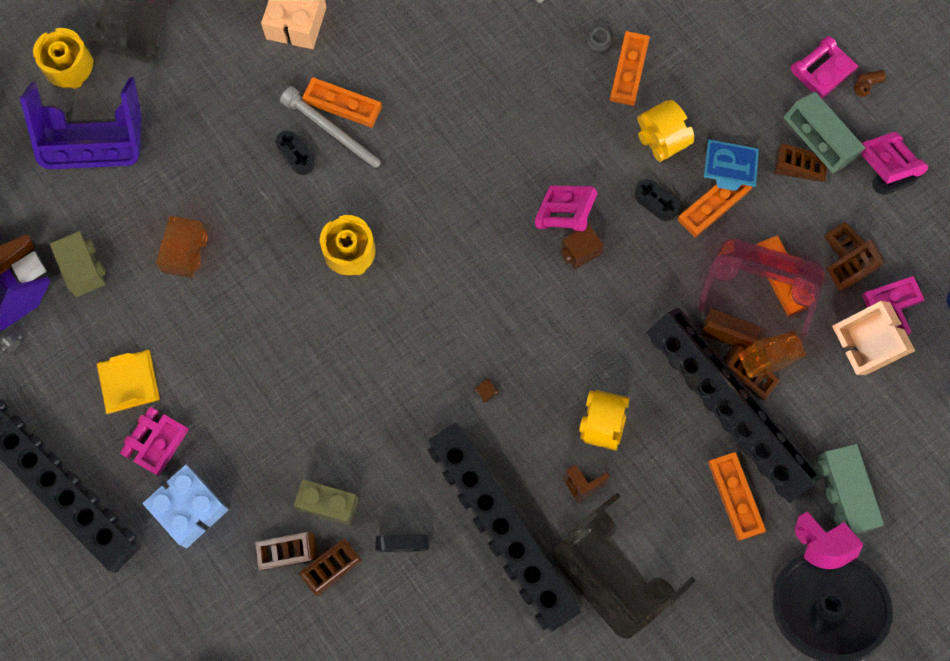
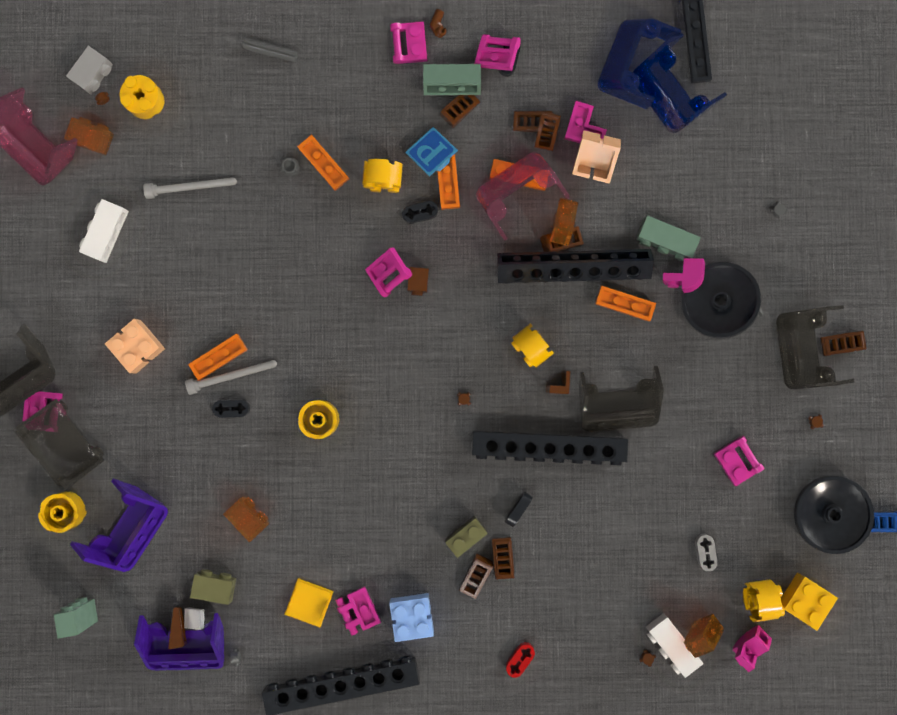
camera: 55 degrees left, 15 degrees up
reddish brown panel [700,308,760,353] -> none

